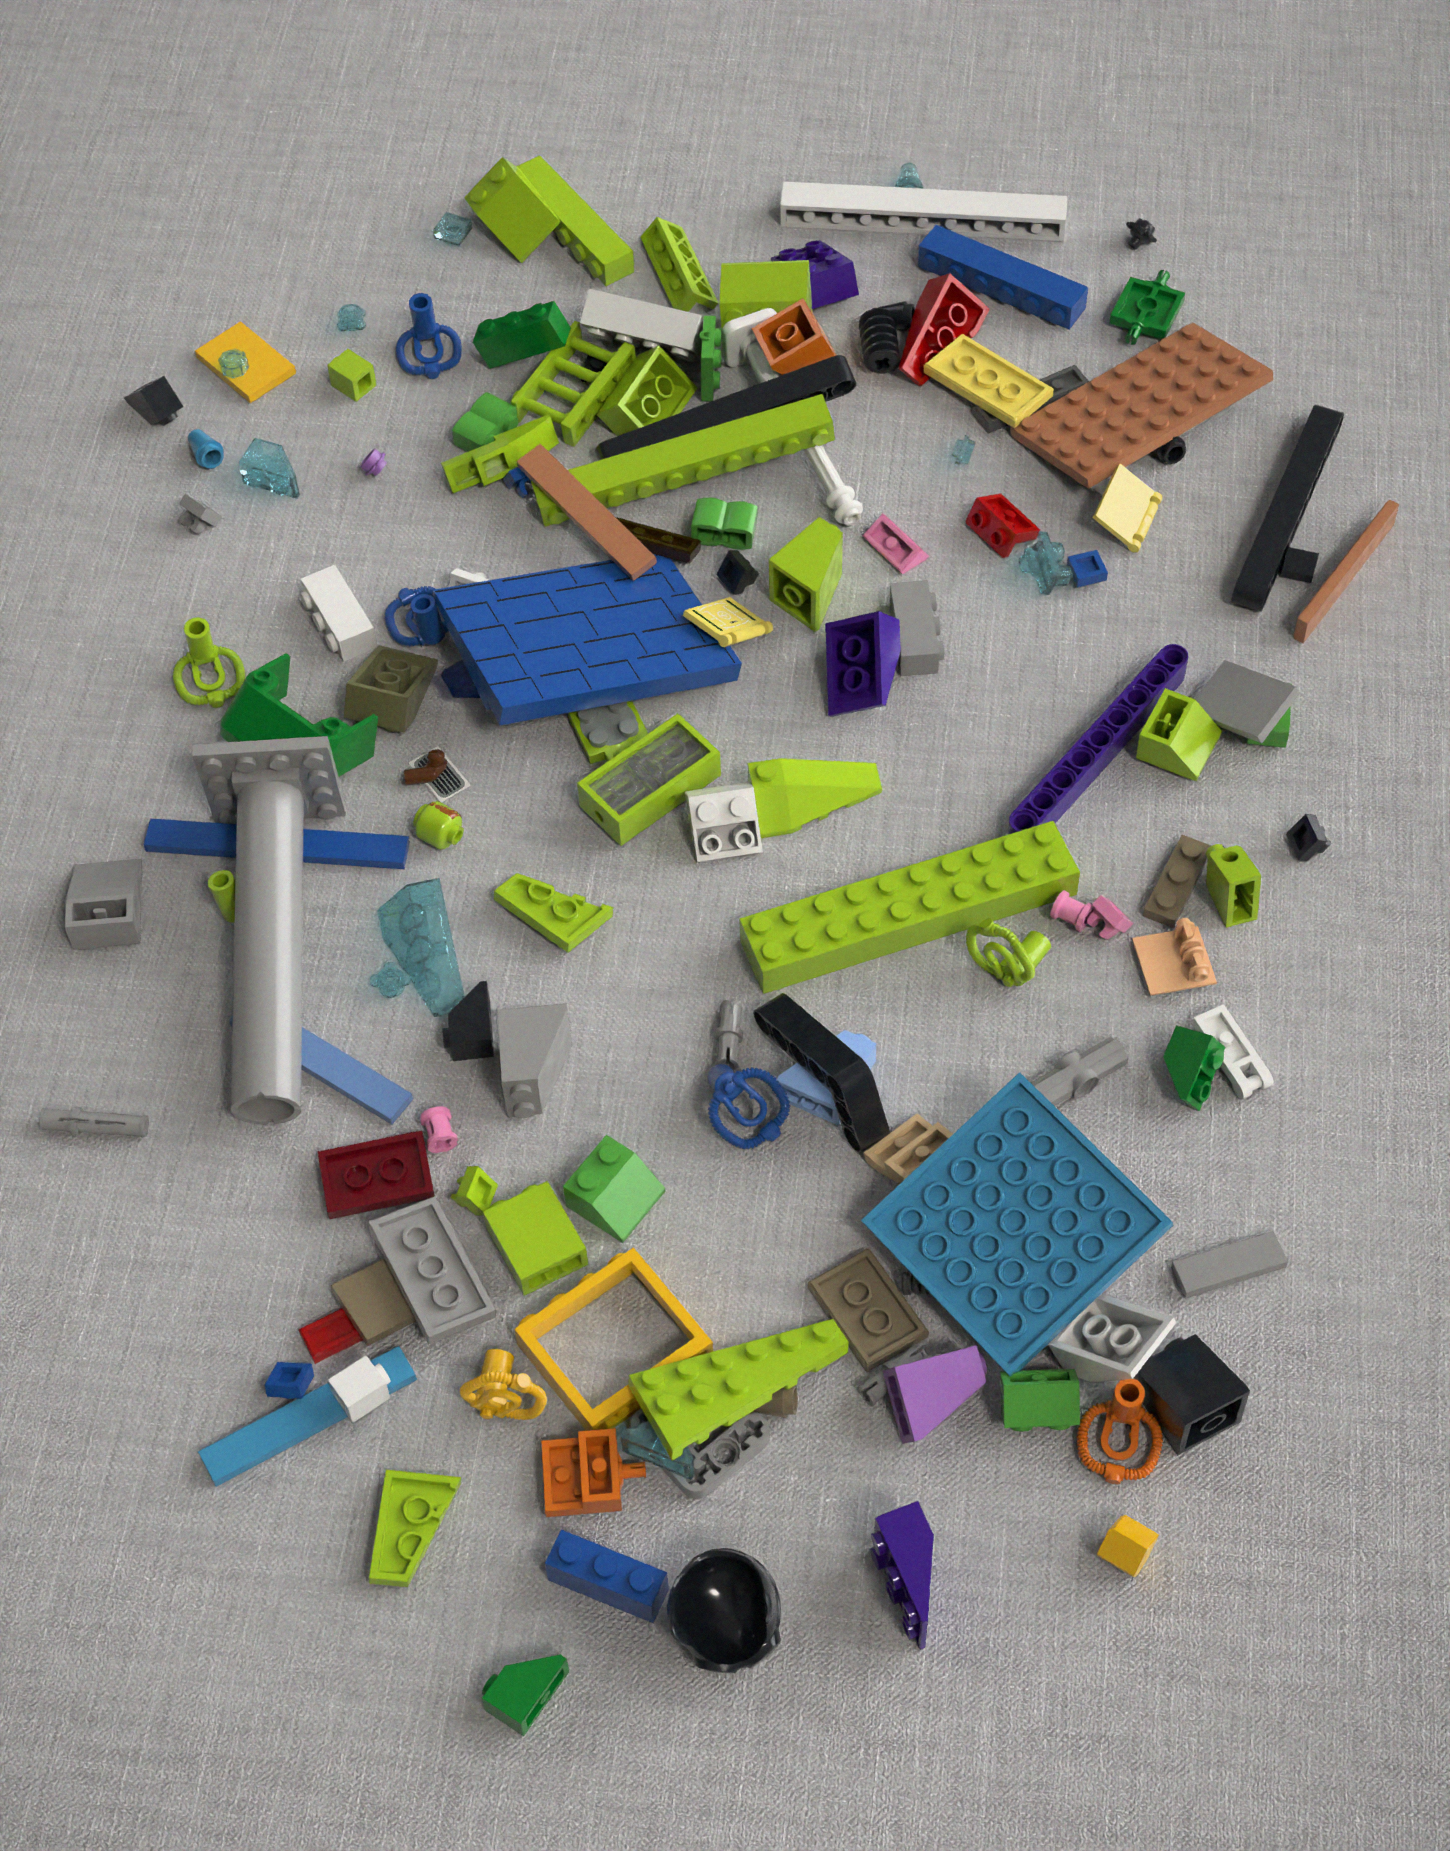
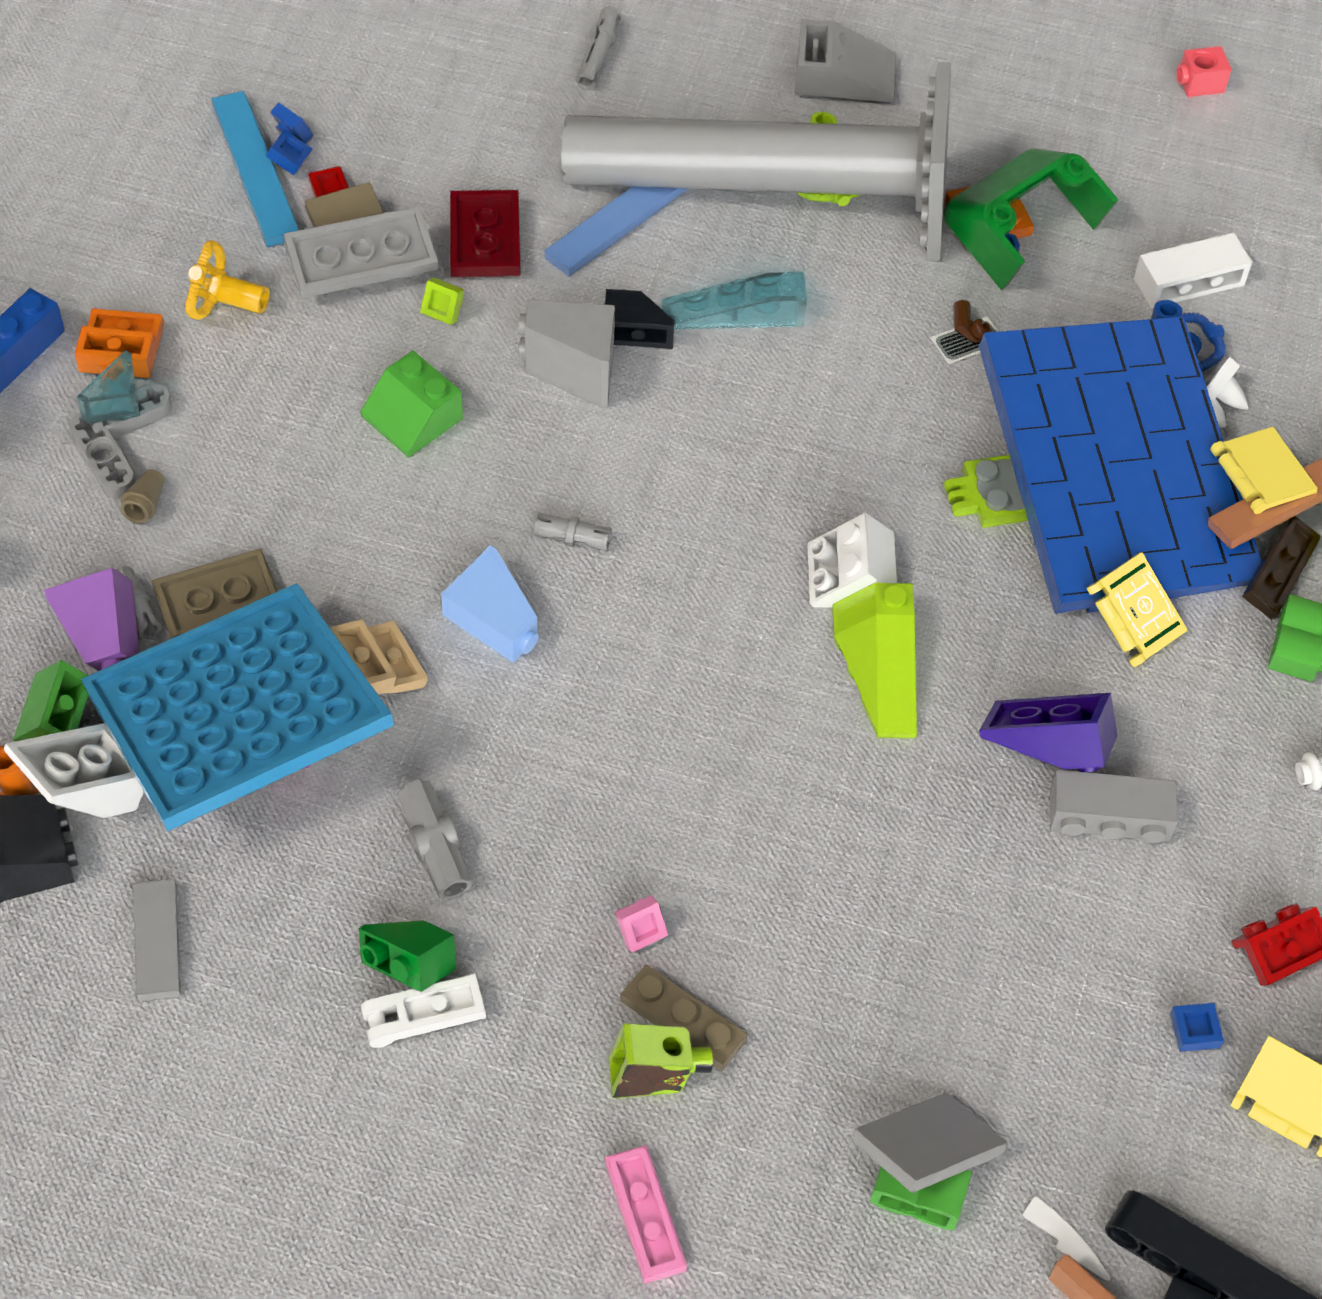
camera: 95 degrees right, 0 degrees up
blue tile [144,818,410,870] -> none
lime piece [173,617,246,708] -> none
white brick [328,1355,391,1423] -> none
olive slope [344,645,438,732] -> none
lime wing [369,1469,461,1587] -> none
clear light blue plate [370,962,411,998] -> none
lime head [413,801,464,850] -> none
bright pink bush [420,1106,458,1153] -> none
lime brick [483,1181,589,1296] -> none
lime wing [494,873,614,953] -> none
yellow window [514,1247,713,1431] -> none
brick [577,713,721,846] -> none
lime wing [628,1319,849,1461] -> none
blue piece [707,1064,791,1149] -> none
black tile [716,550,759,594] -> none
lime brick [739,821,1080,994] -> none
black beam [753,993,890,1153] -> none
lime slope [769,517,843,632] -> none
bright pink slope [862,513,929,574] -> none
lime piece [966,918,1051,987] -> none
dark purple beam [1008,644,1188,835] -> none
clear light blue hips [1018,531,1073,595] -> none
bright pink bush [1050,890,1094,932] -> none
light nougat hinge [1132,918,1217,996] -> none
lime slope [1136,688,1222,781] -> none
black tile [1286,814,1331,861] -> none
none -> blue plate [270,102,314,144]
none -> bright pink tile [605,1145,687,1284]
none -> white sticker [1023,1196,1110,1281]
none -> coral brick [1176,46,1232,97]
none -> light yellow piece [1210,426,1318,514]

